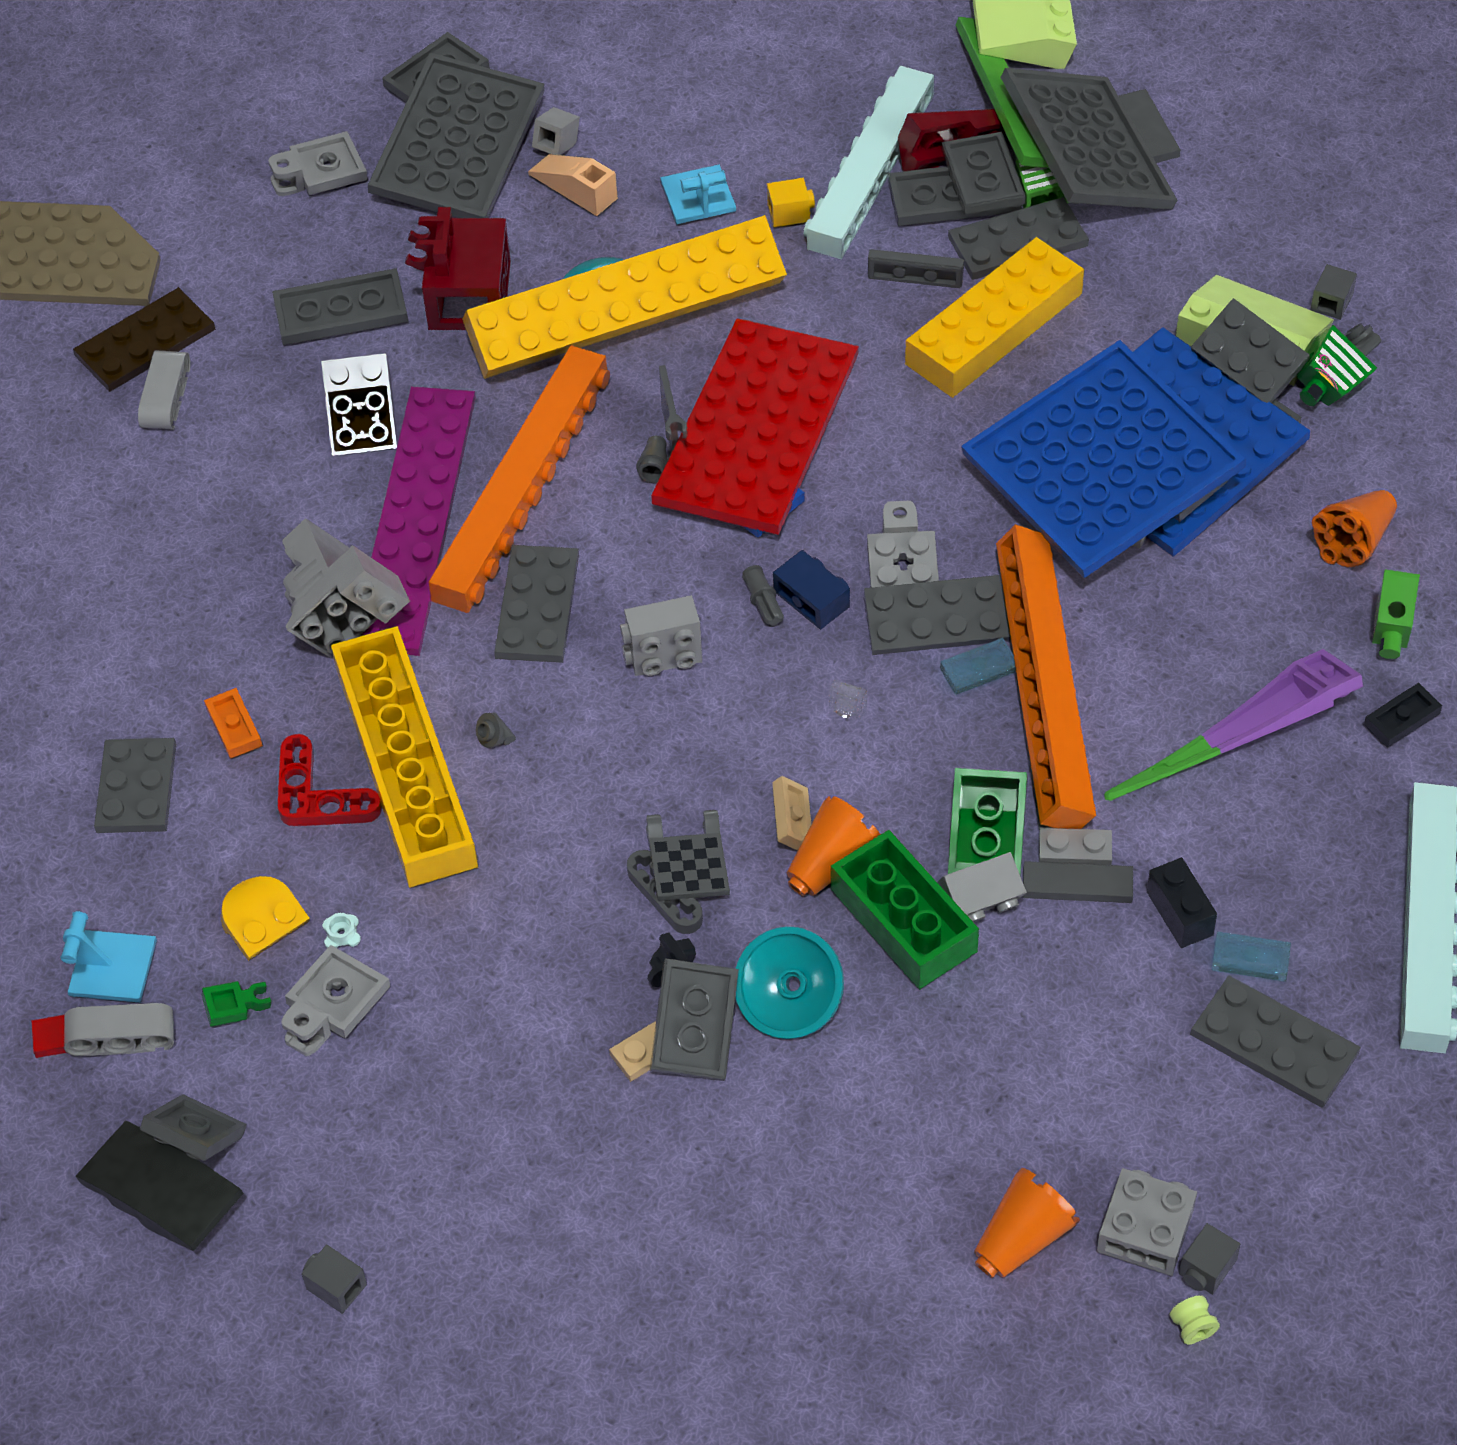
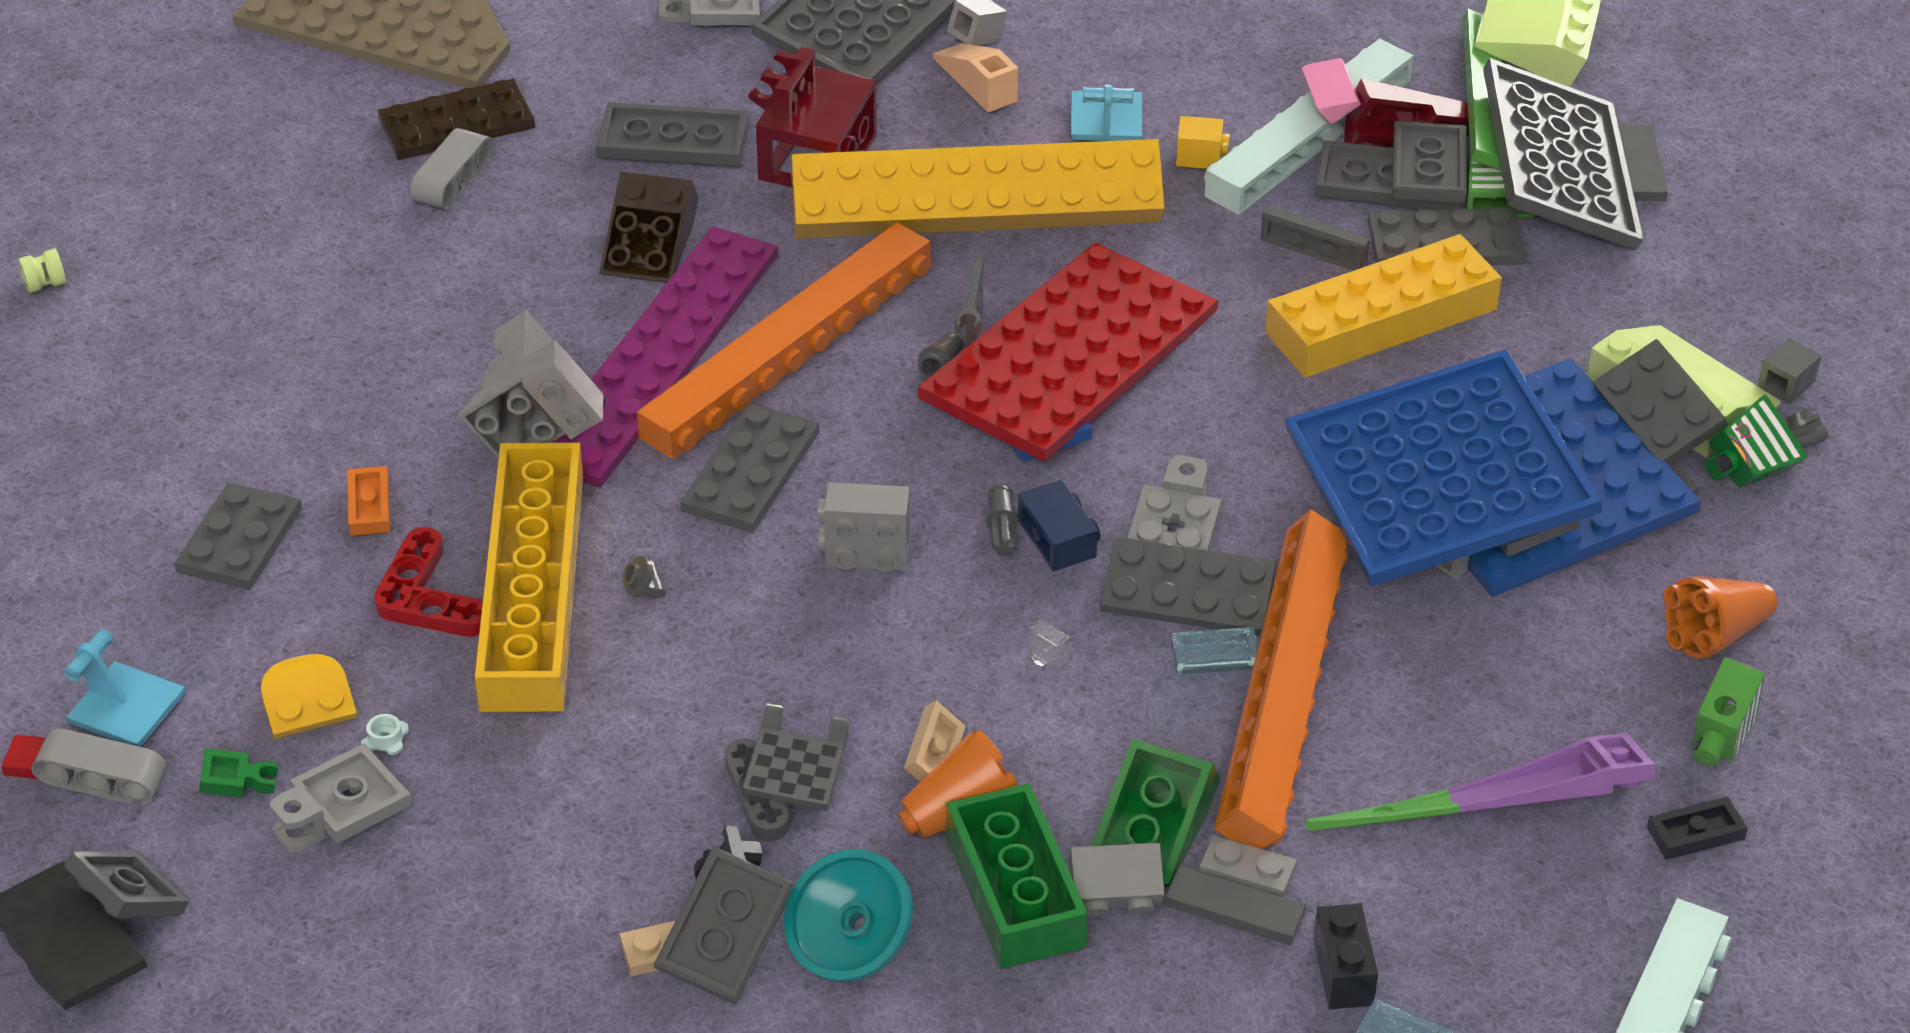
camera: 15 degrees right, 10 degrees down
none -> bright pink slope [1302,58,1361,124]

